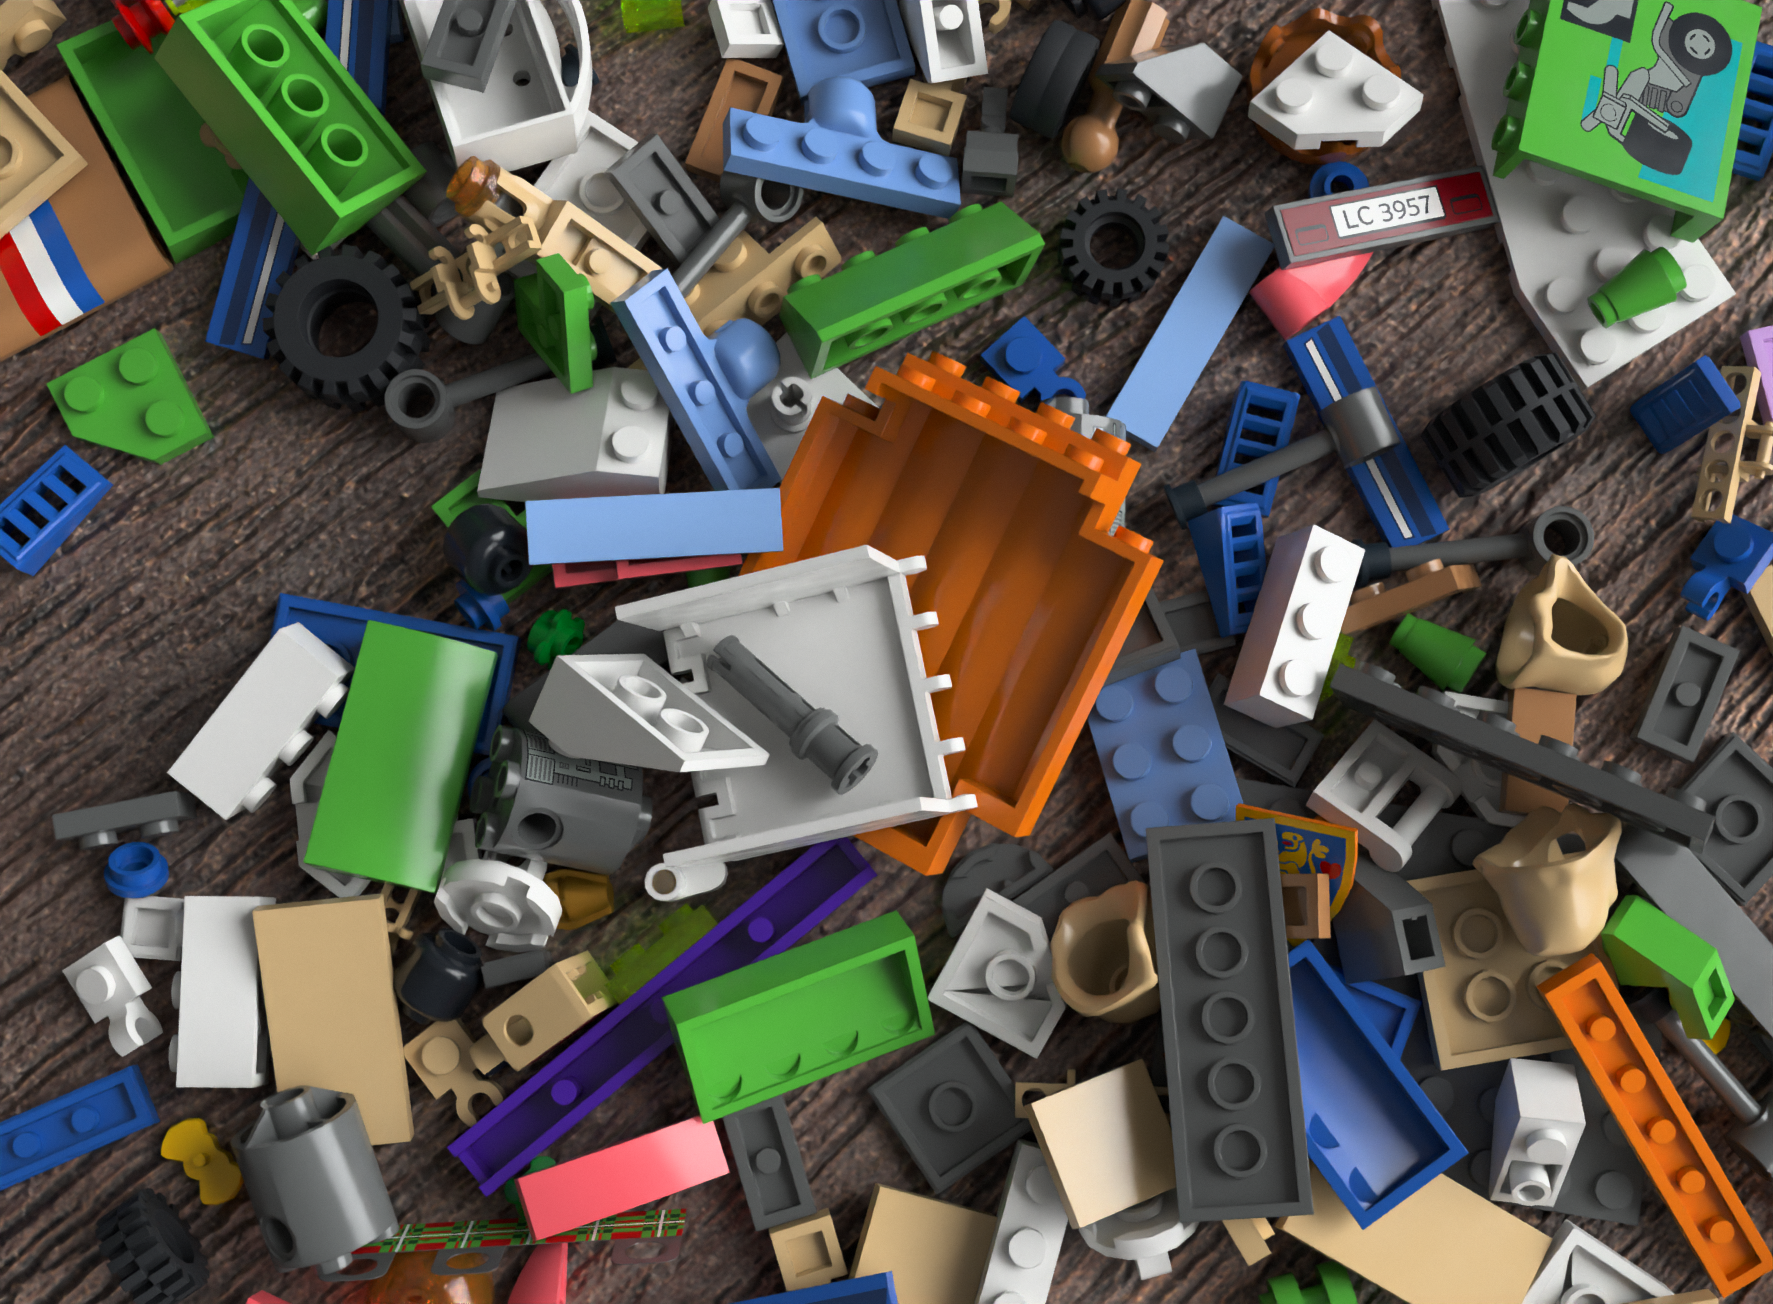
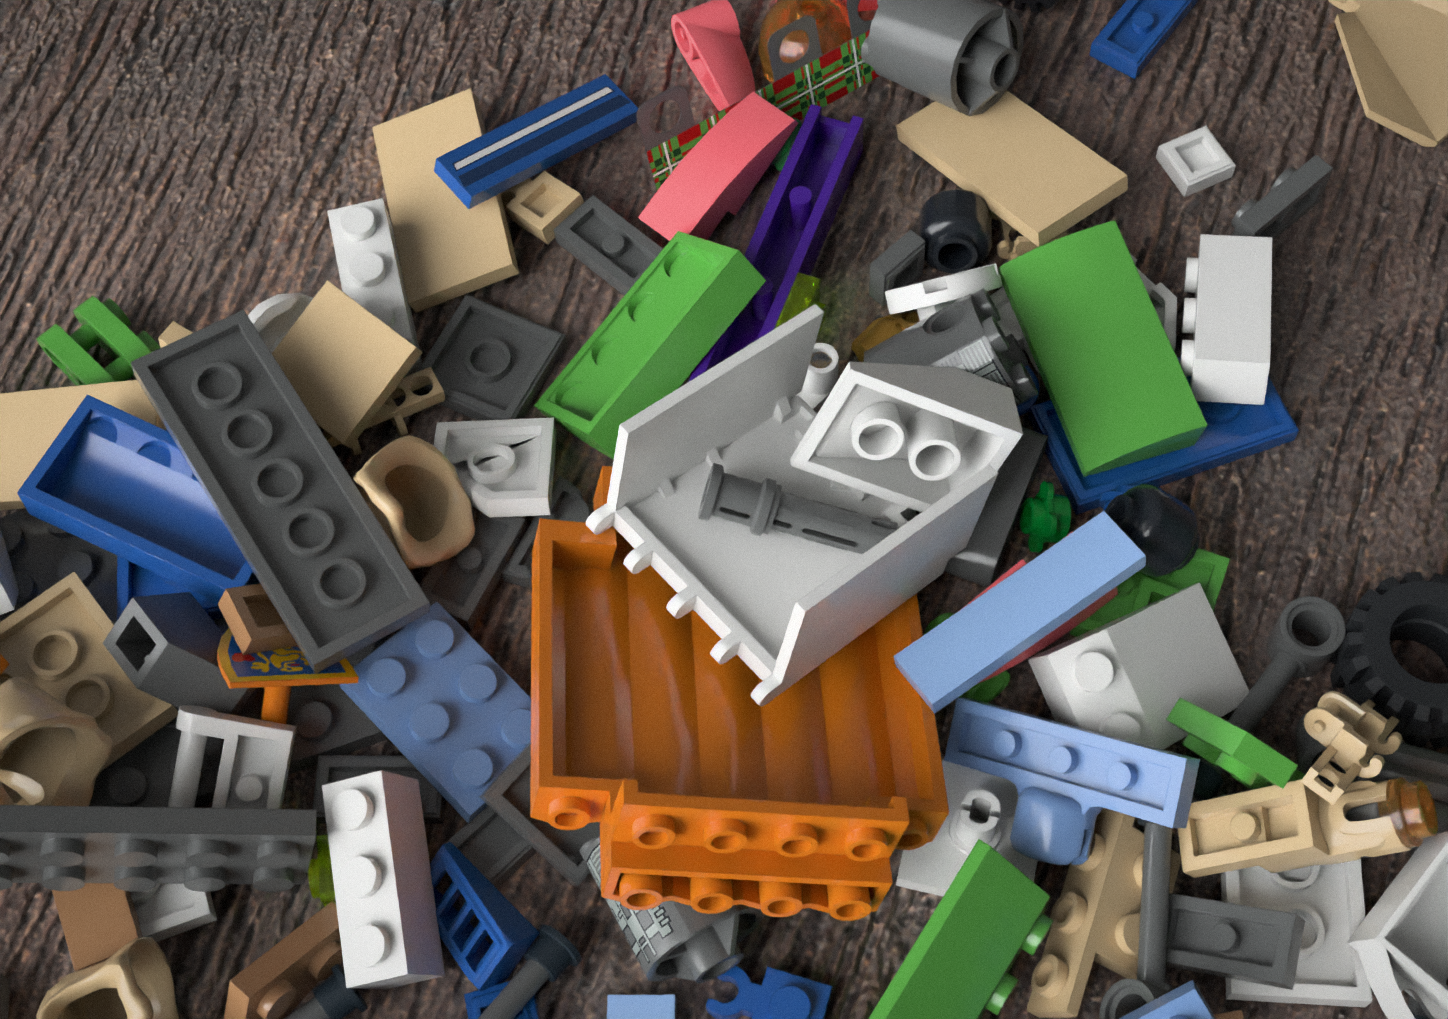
camera: 155 degrees right, 20 degrees down
white plate [62,935,163,1057] -> none
blue plate [104,842,169,899] -> none
yellow piece [161,1118,244,1206] -> none
white brick [169,896,276,1088] -> none
tan plate [403,1018,507,1127] -> none
tan torso [469,950,623,1077] -> none
bright green cone [1389,613,1486,694] -> none

